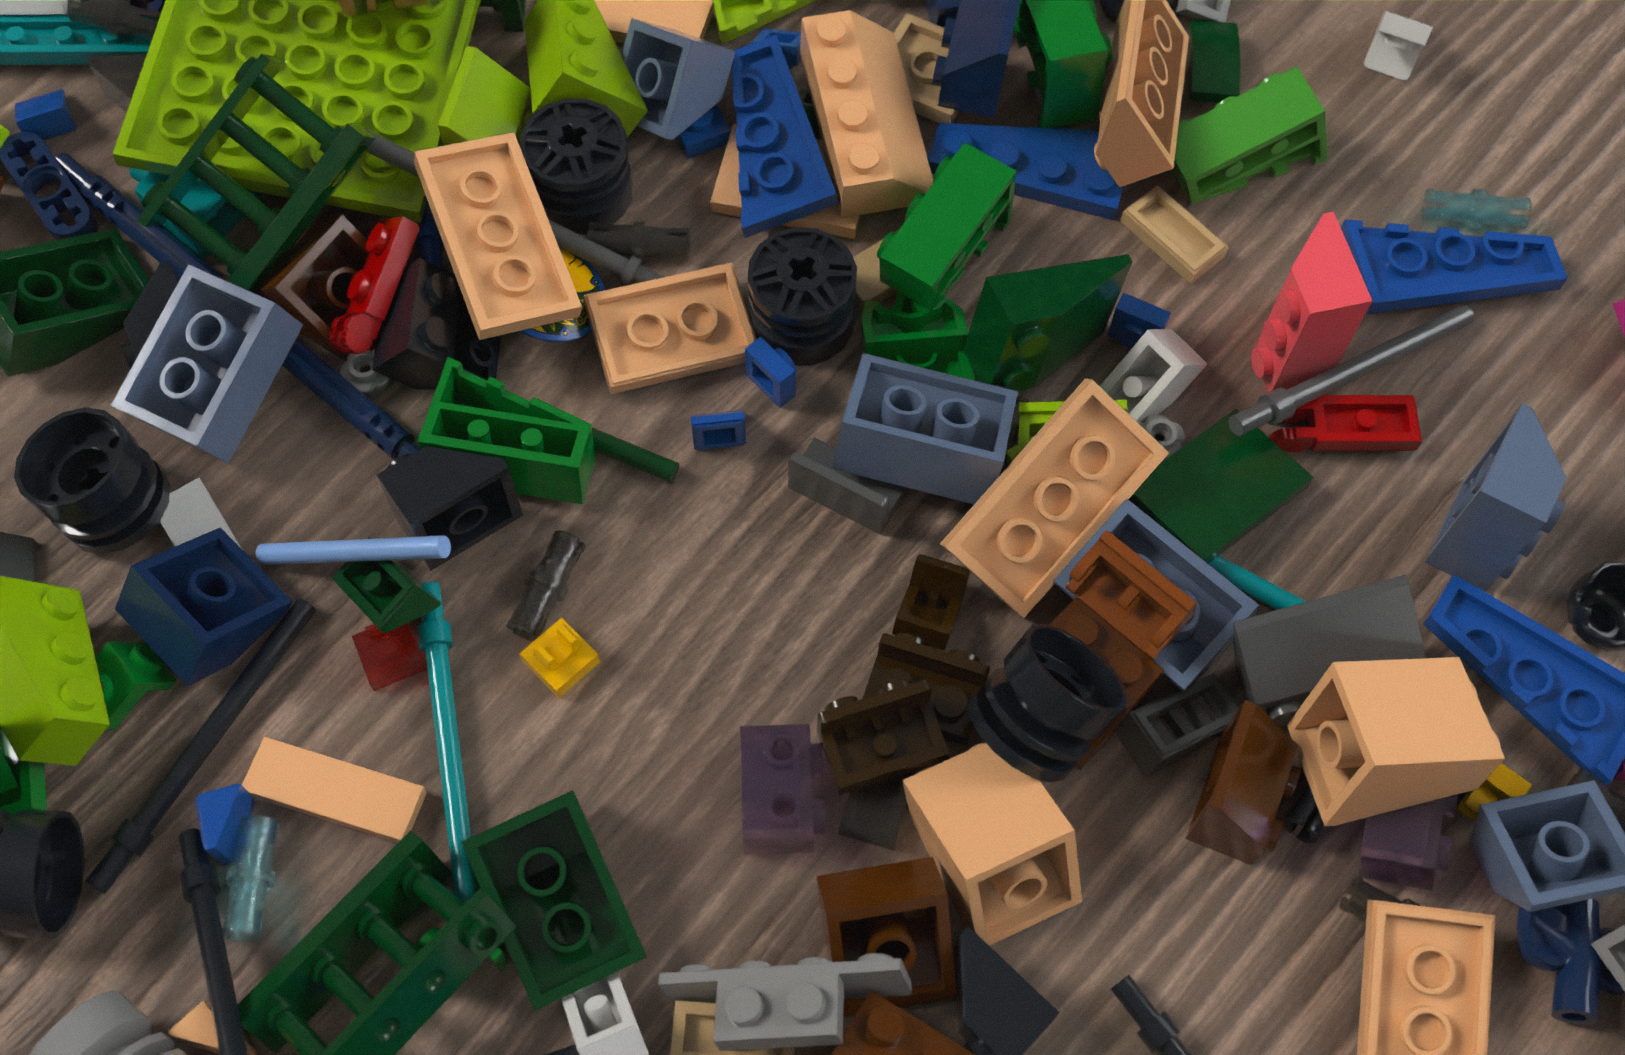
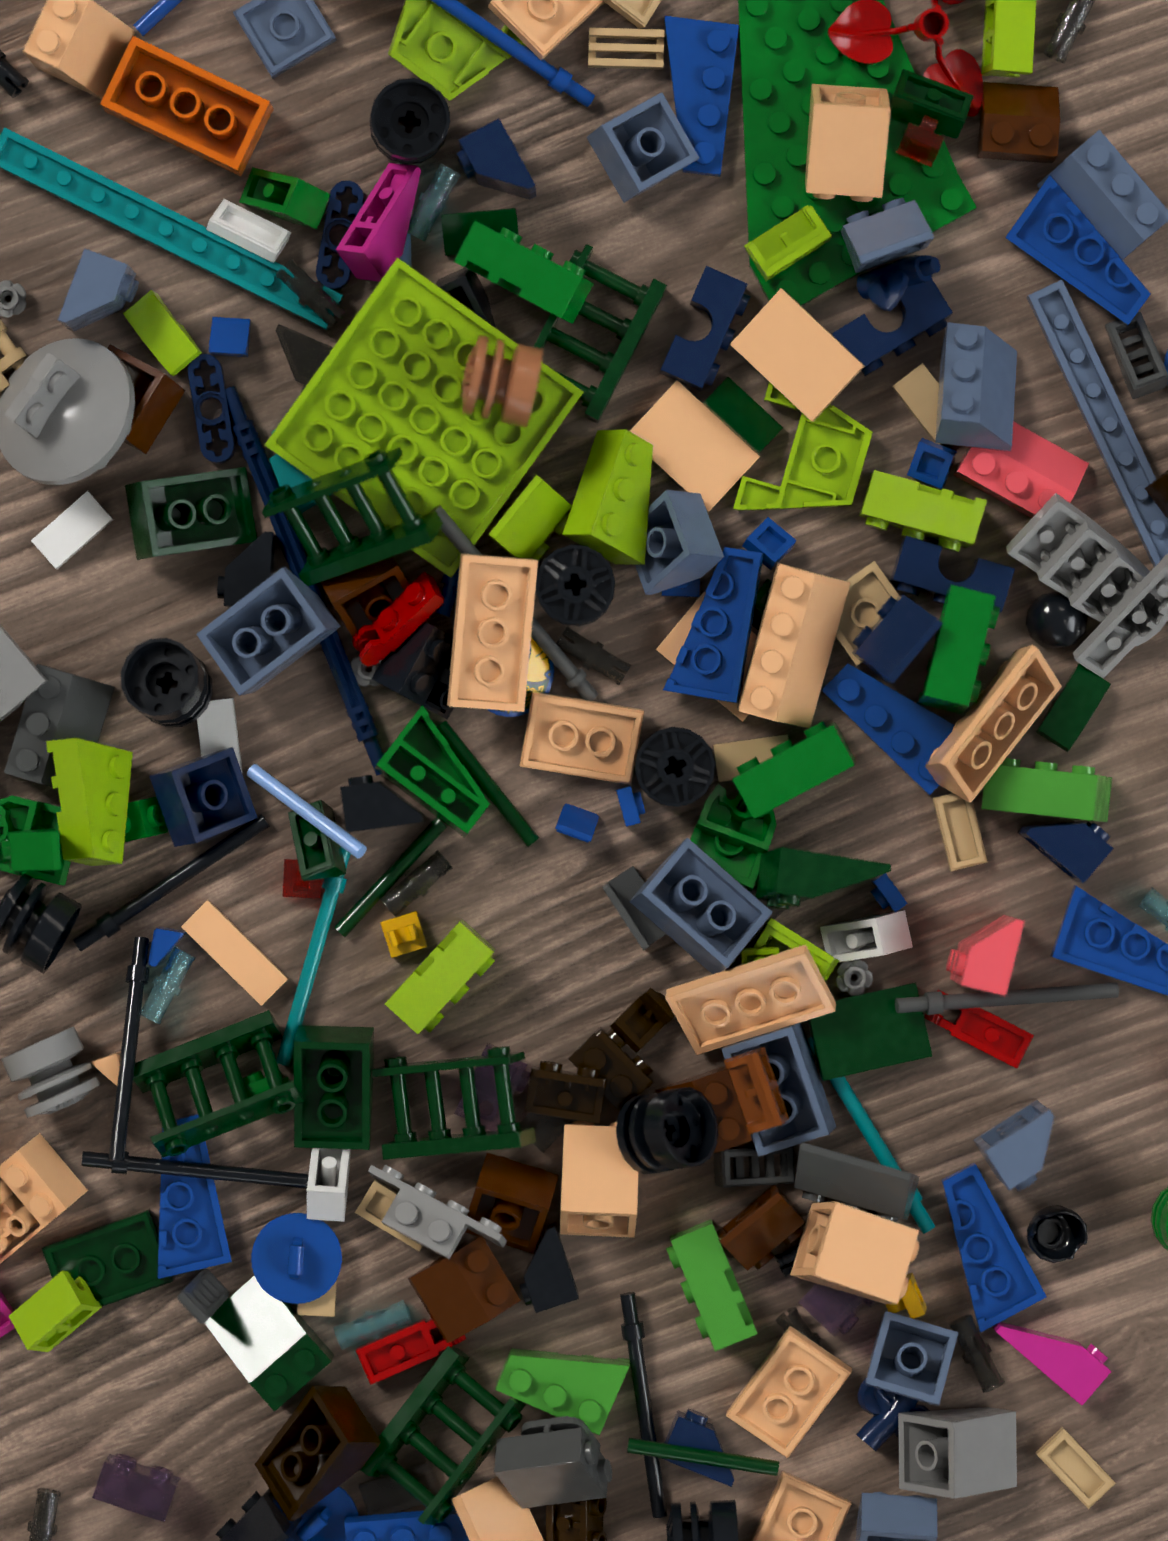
camera: 30 degrees right, 25 degrees up
none -> dark green bar [334,817,447,937]
none -> dark green fence [371,1046,536,1160]
none -> lime wedge [385,919,495,1034]
none -> bright green wedge [666,1219,757,1351]
none -> dark blue slope [1017,822,1114,883]

